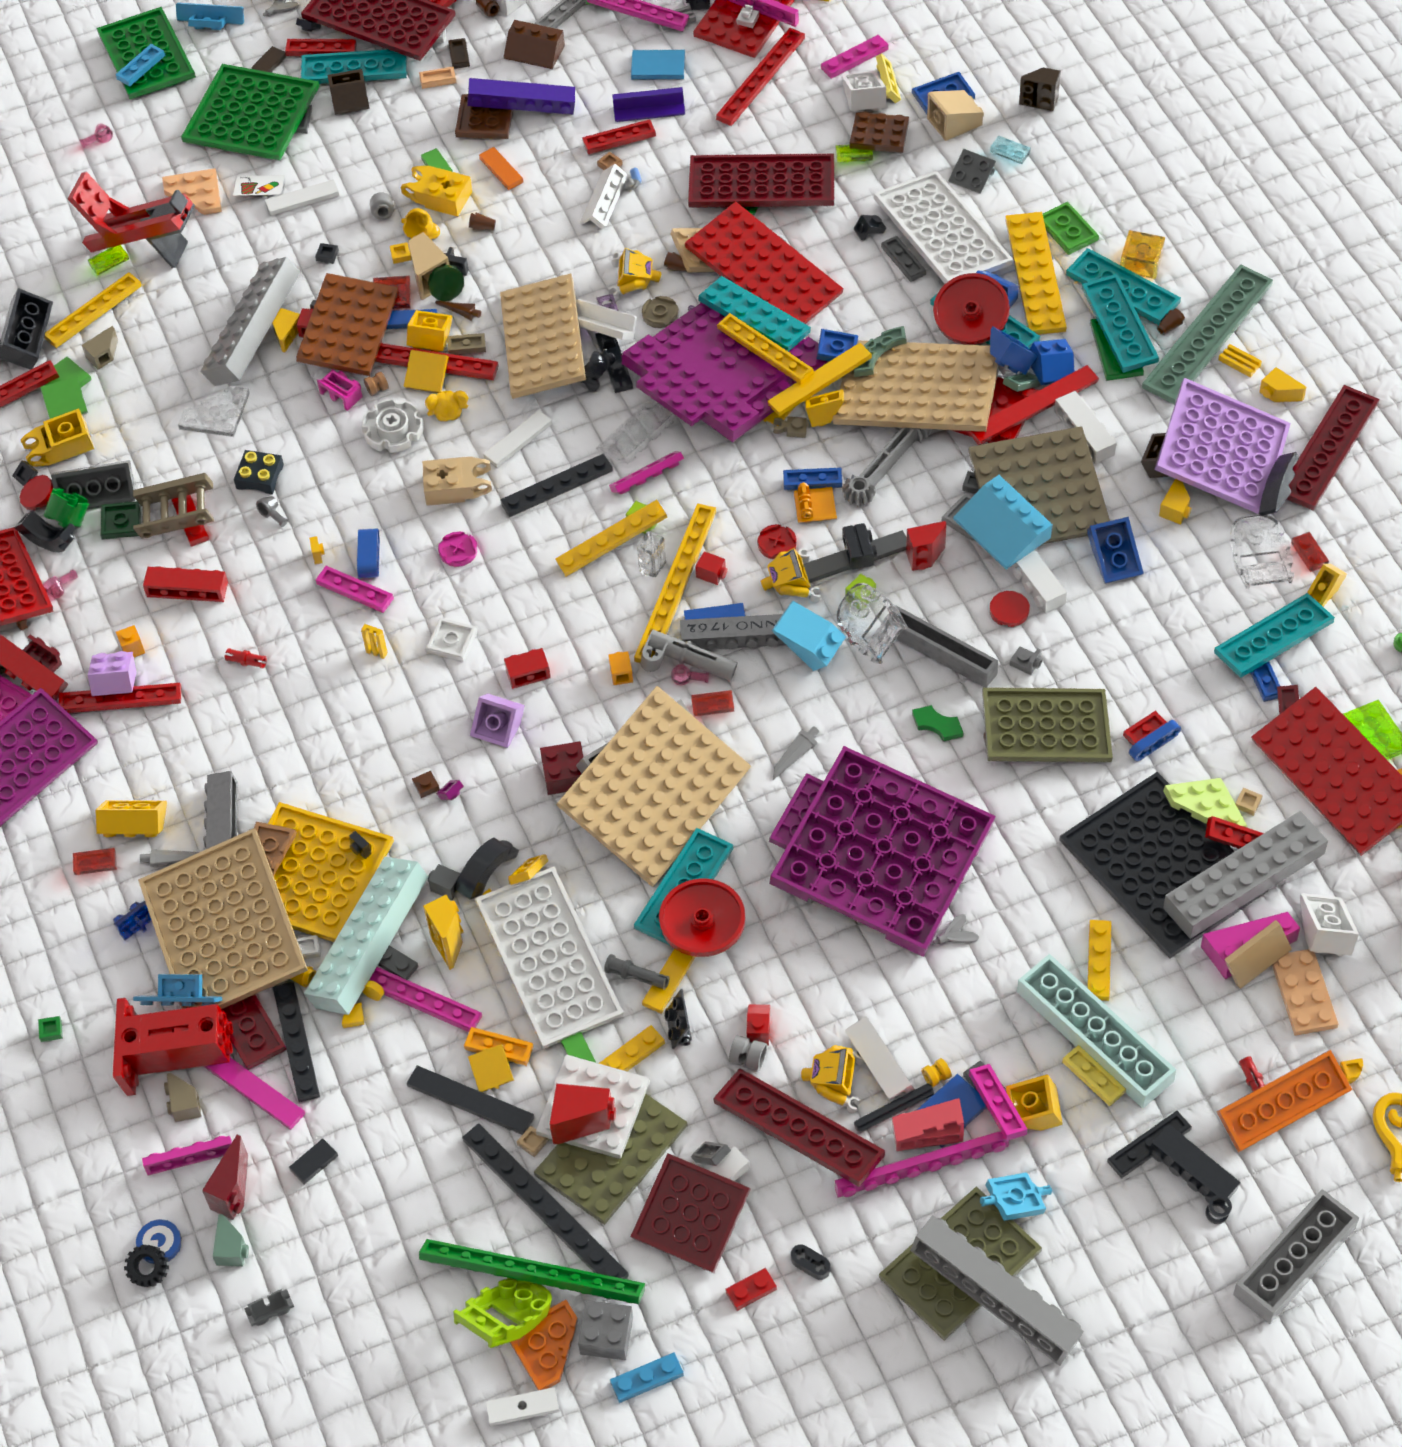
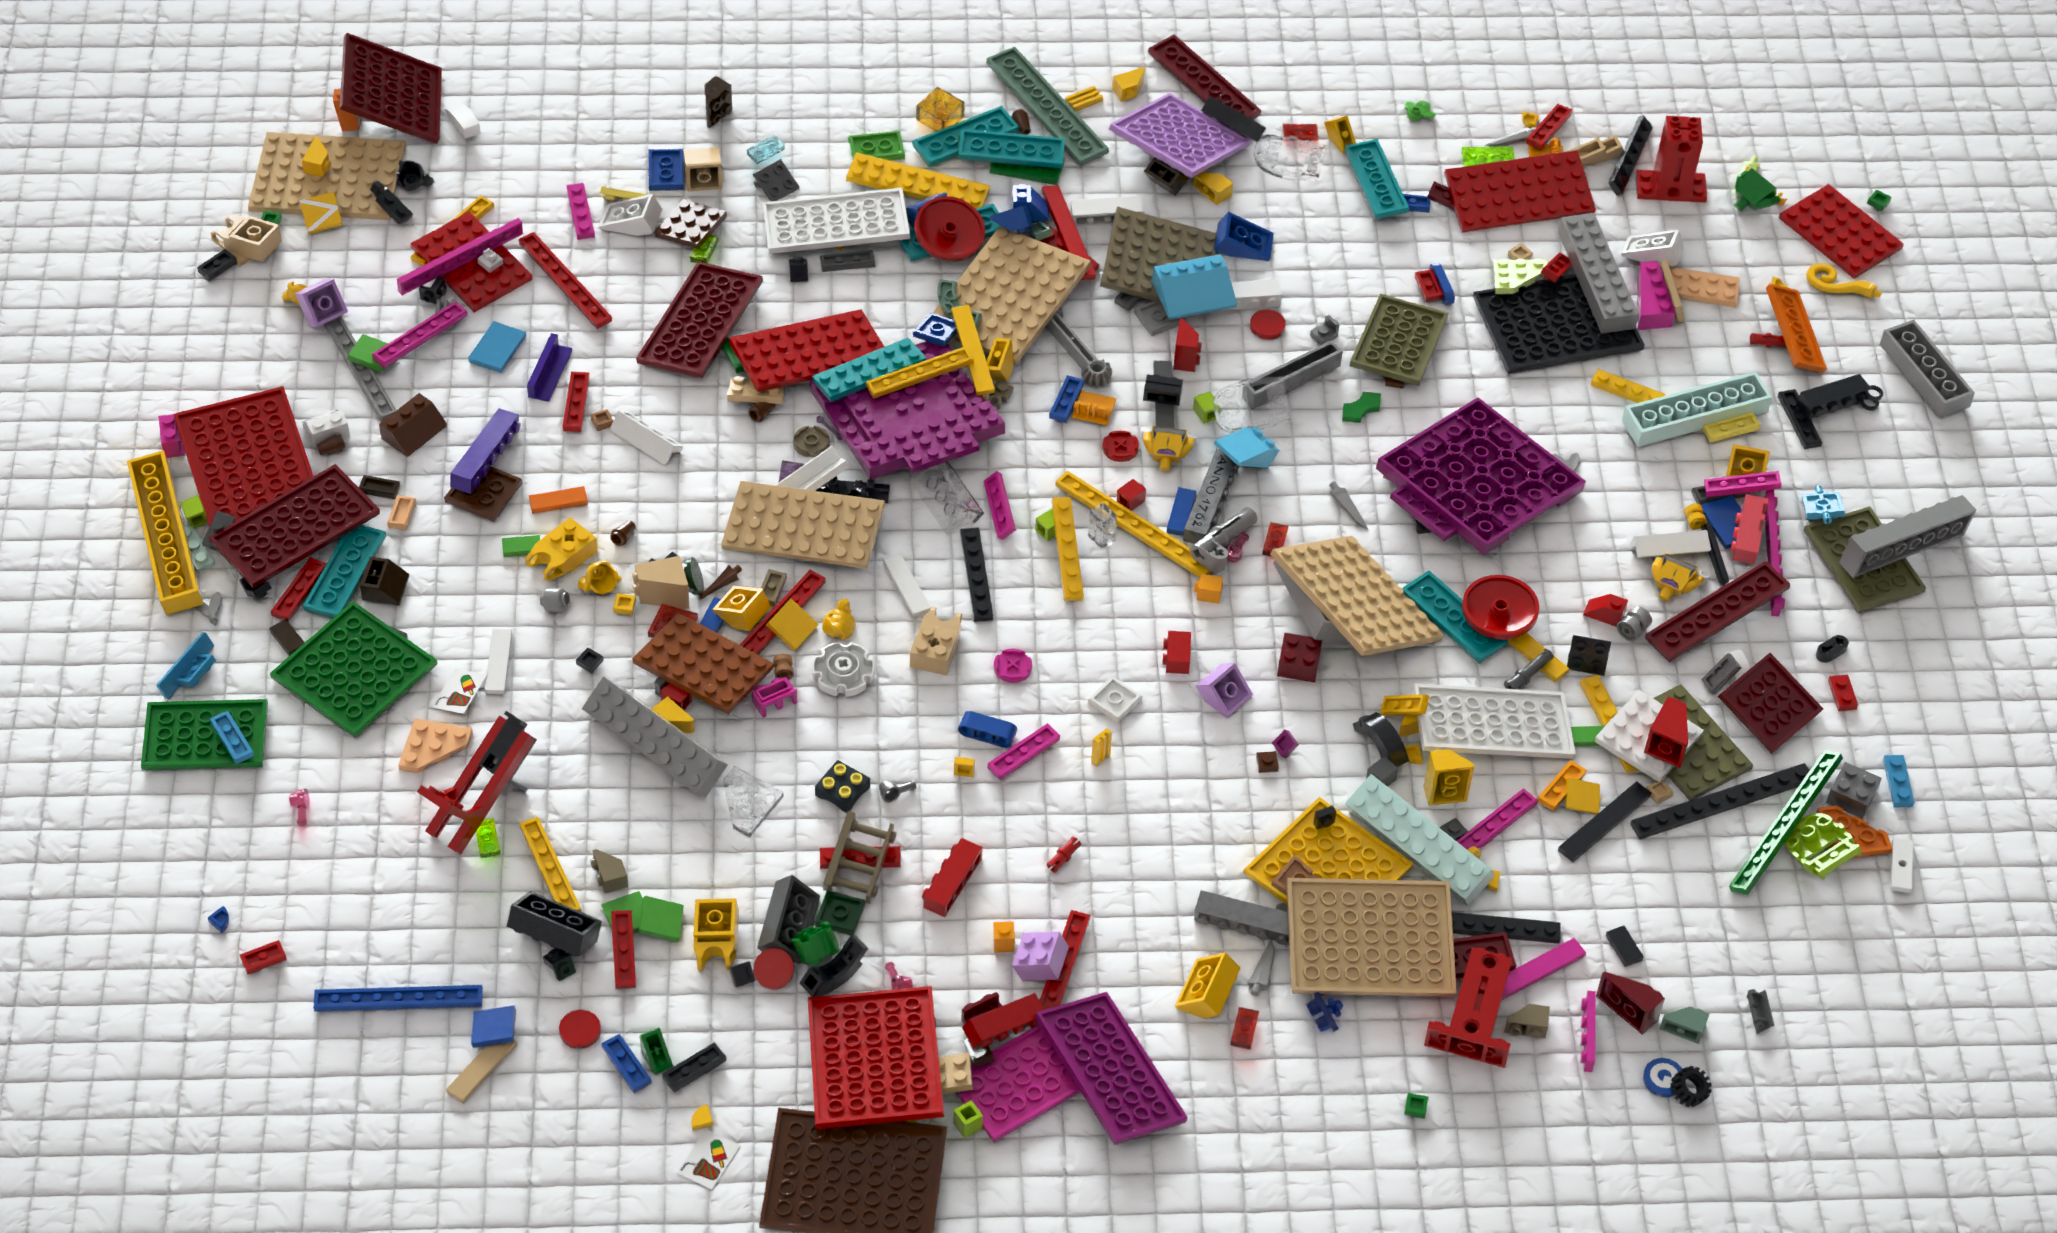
camera: 75 degrees left, 5 degrees down
dark azure bracket [133,974,222,1006] -> none
yellow torso [609,248,661,301] -> none
arm [624,168,642,190] -> none

